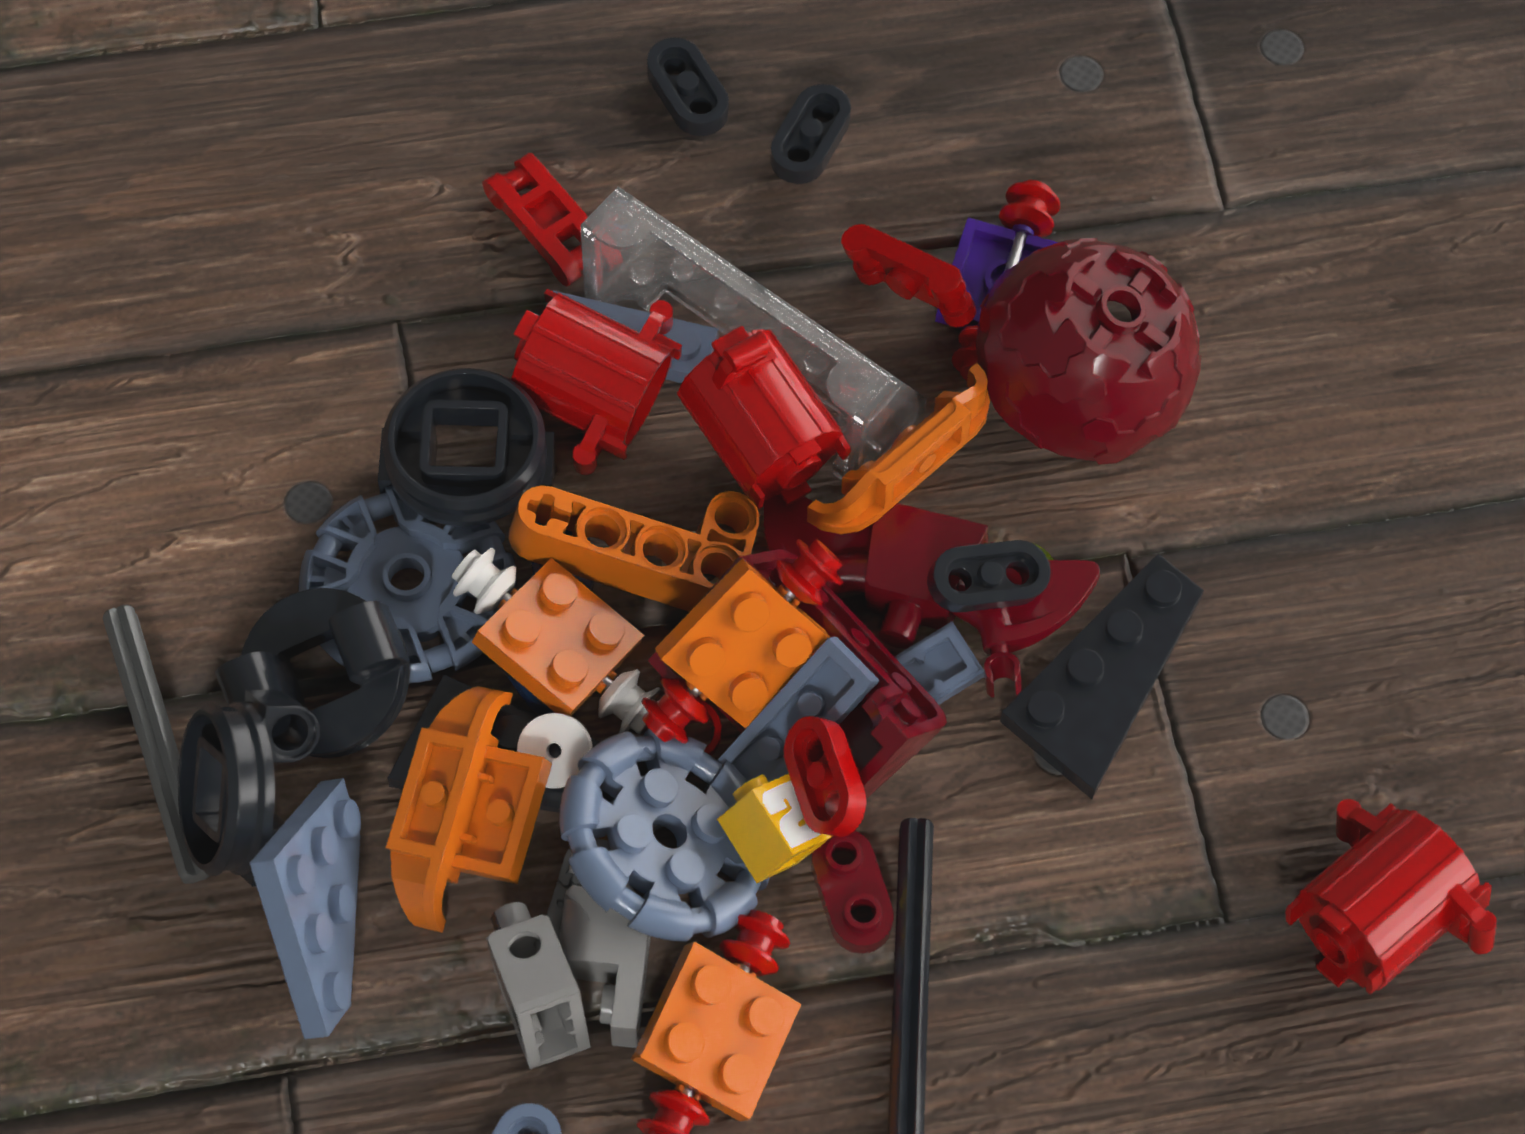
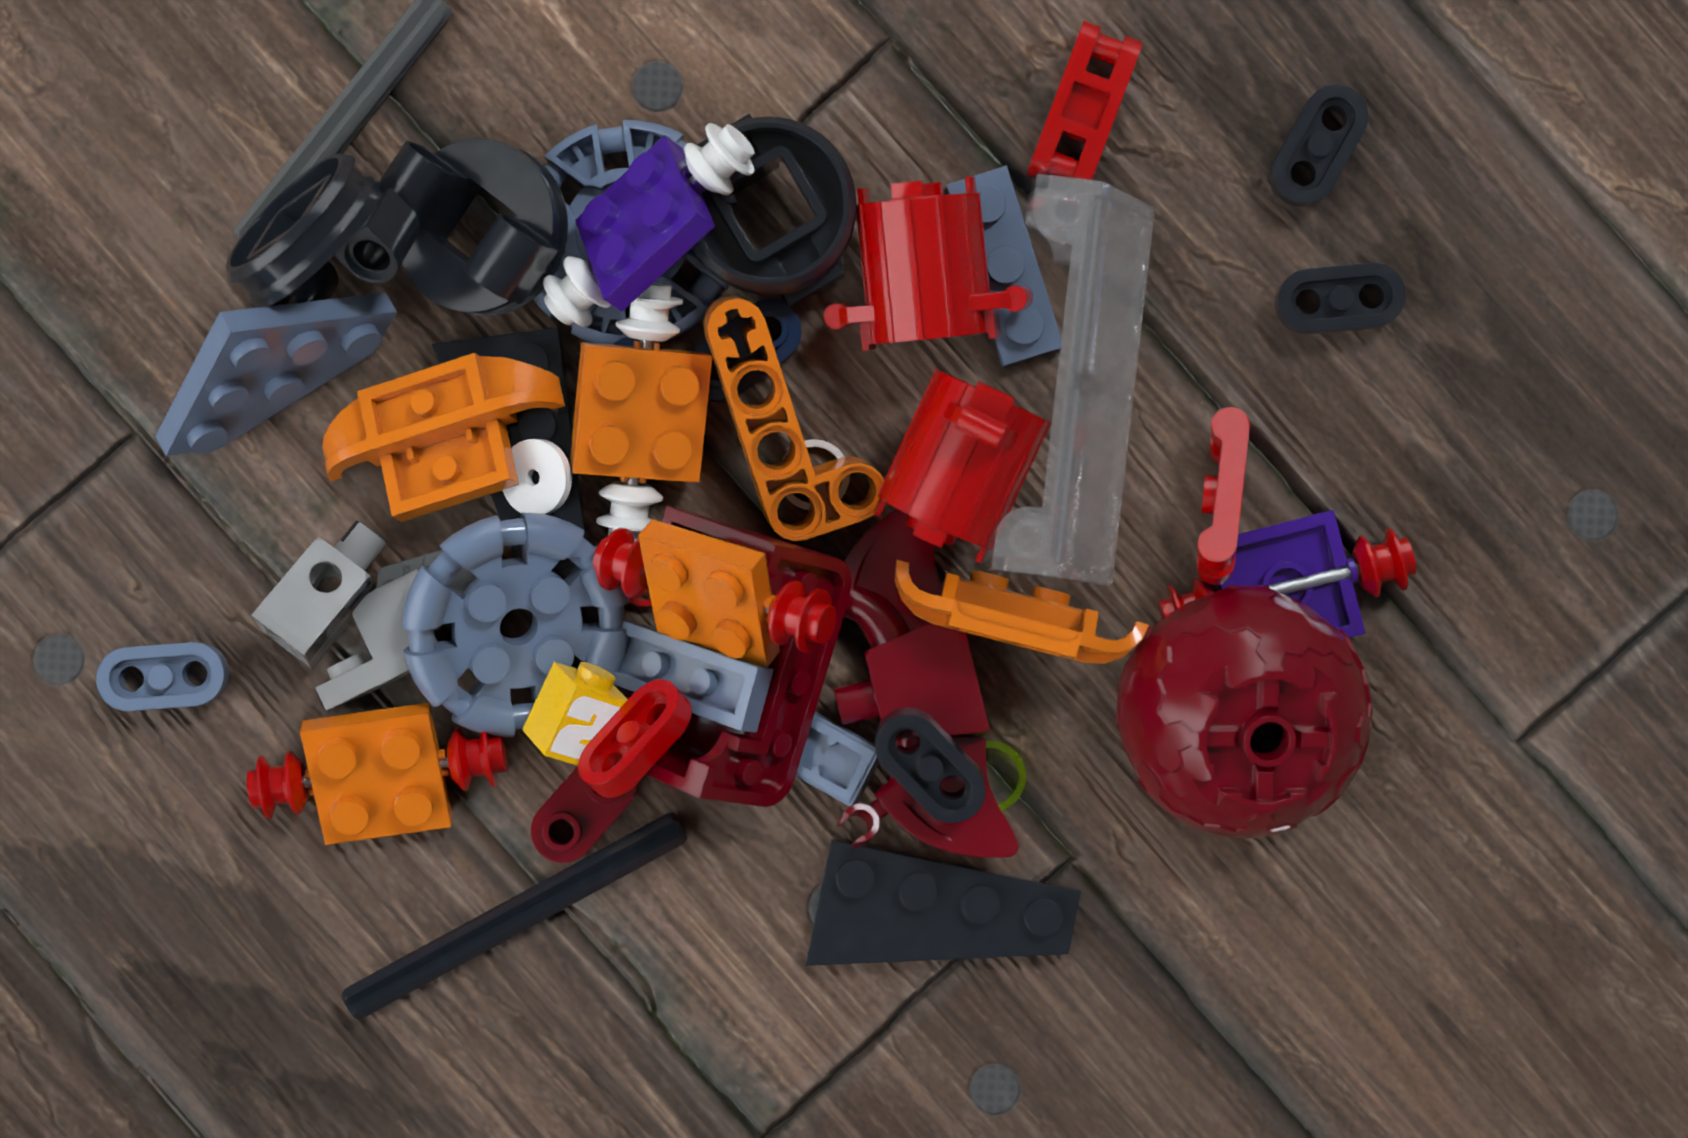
camera: 60 degrees right, 25 degrees up
none -> dark purple plate [543,123,754,327]

